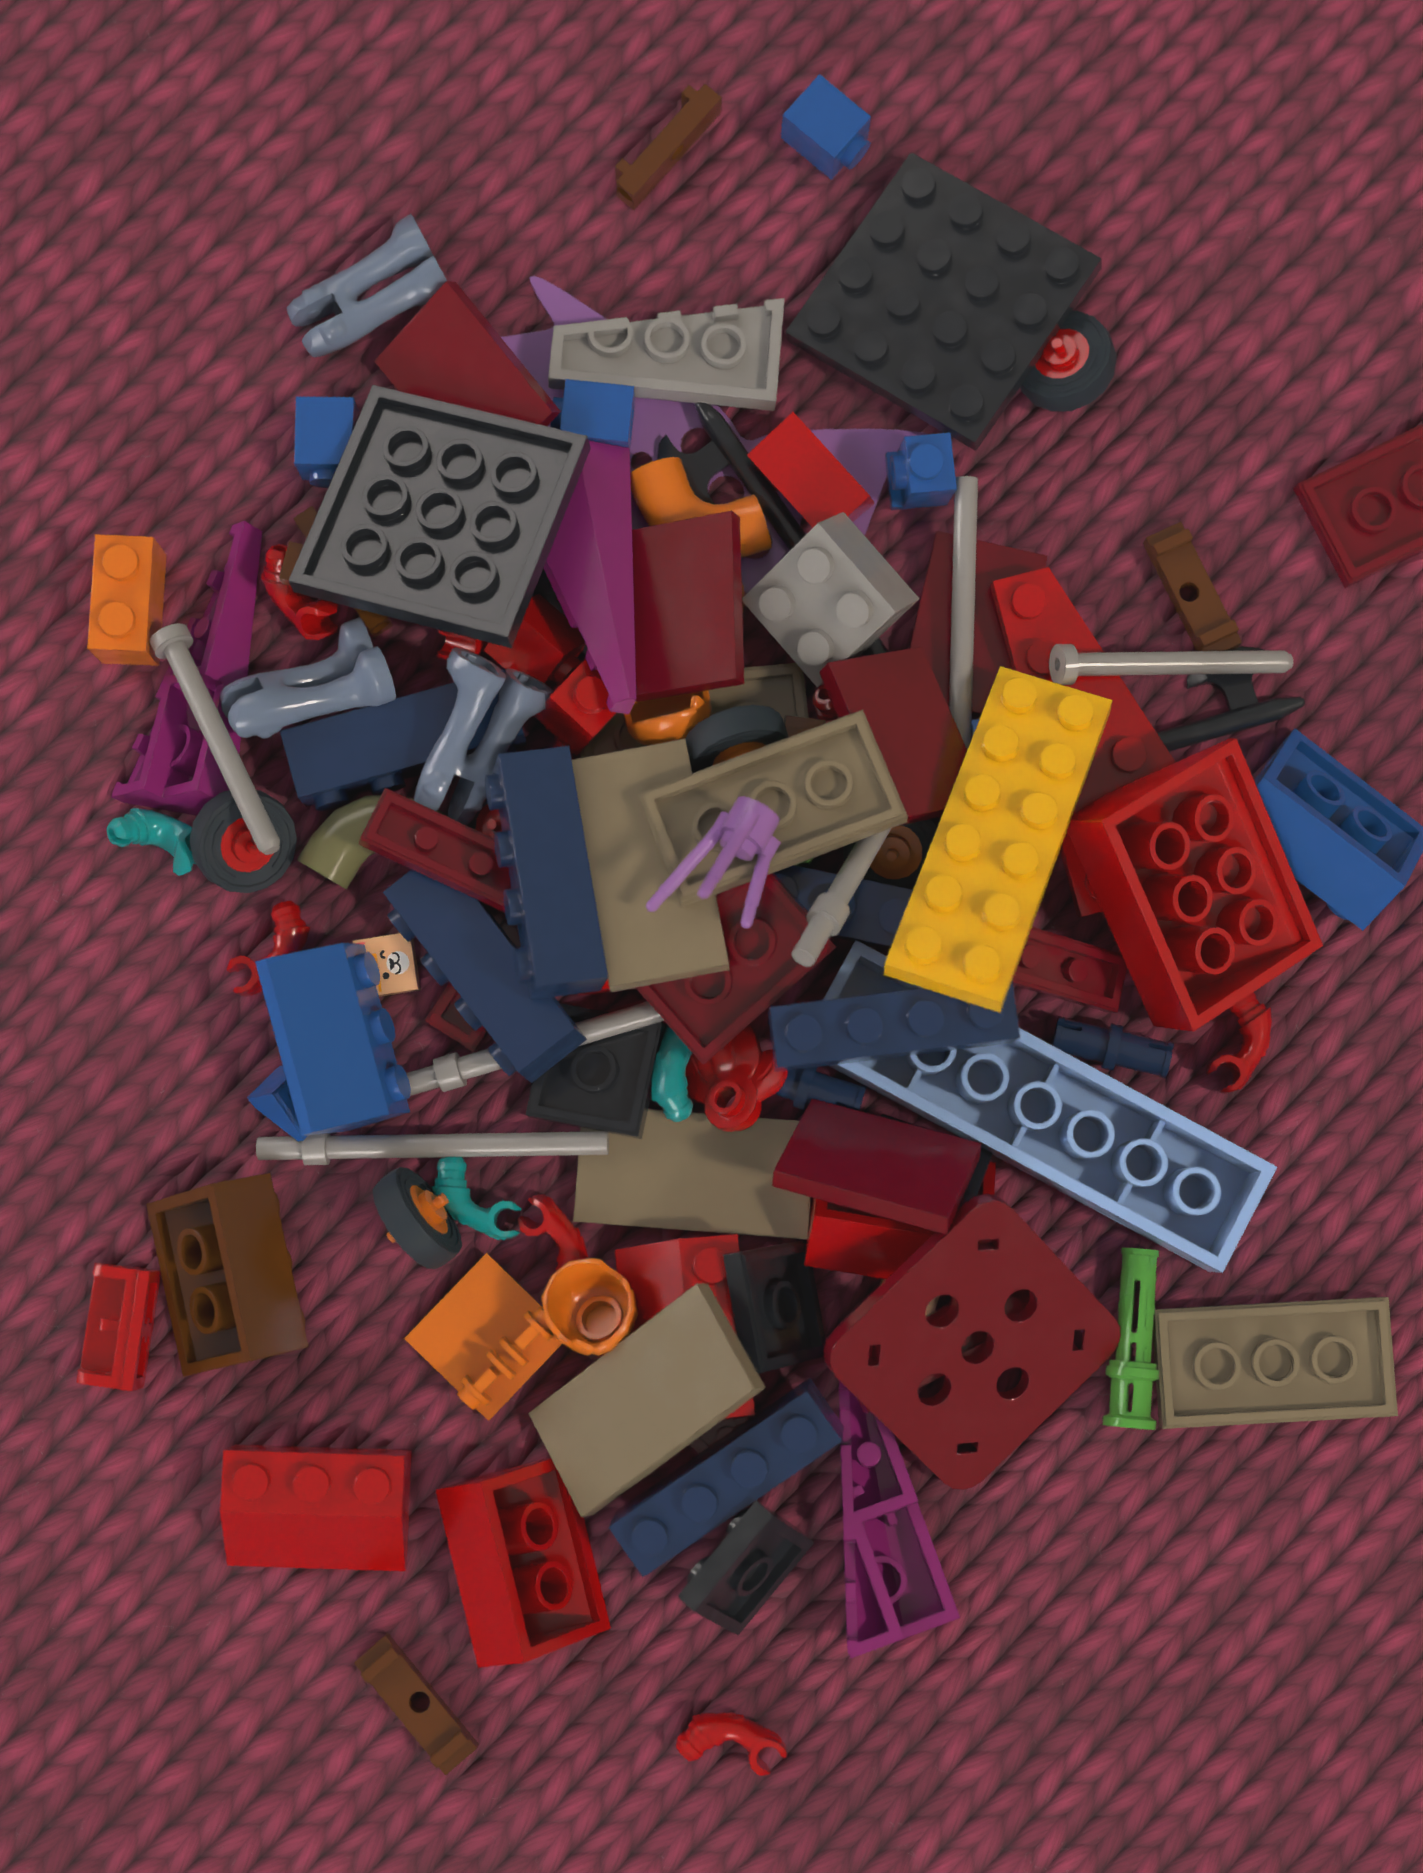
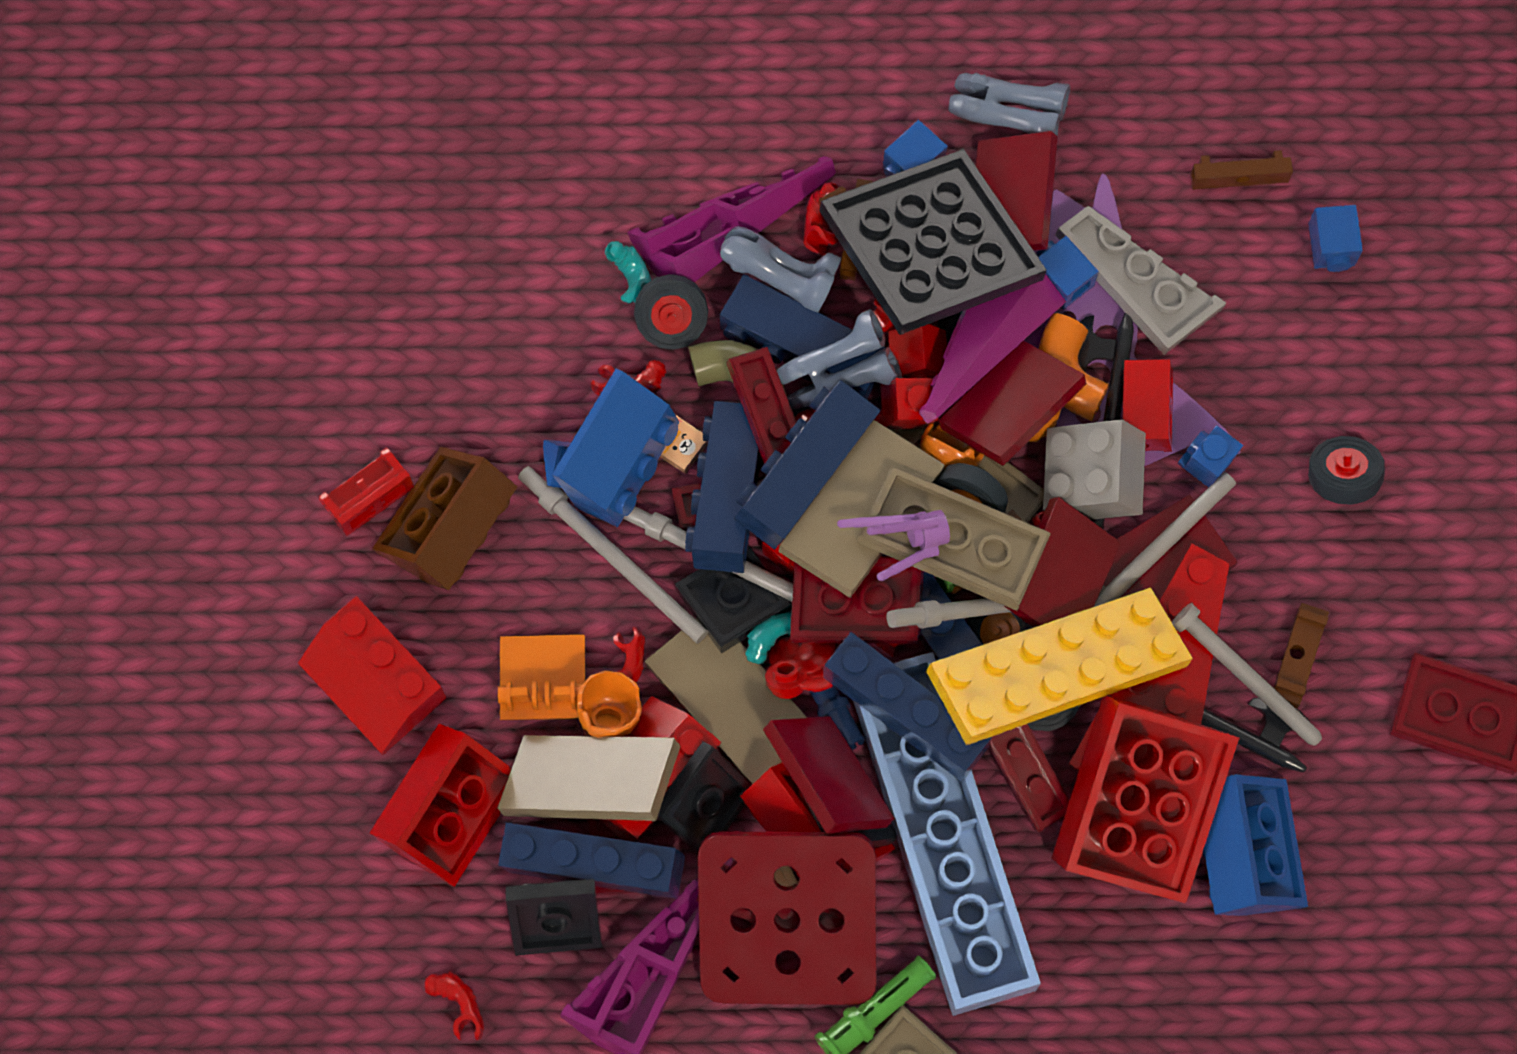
camera: 50 degrees right, 10 degrees down
orange brick [87,534,167,666] -> none
light grey bar [149,623,280,855] -> none
reddish brown piece [354,1633,479,1776] -> none
black wheel [373,1167,462,1269] -> none
teal piece [430,1157,522,1241] -> none
black plate [785,152,1102,451] -> none
dark blue pin [1052,1016,1174,1079] -> none
red piece [1206,992,1272,1094] -> none

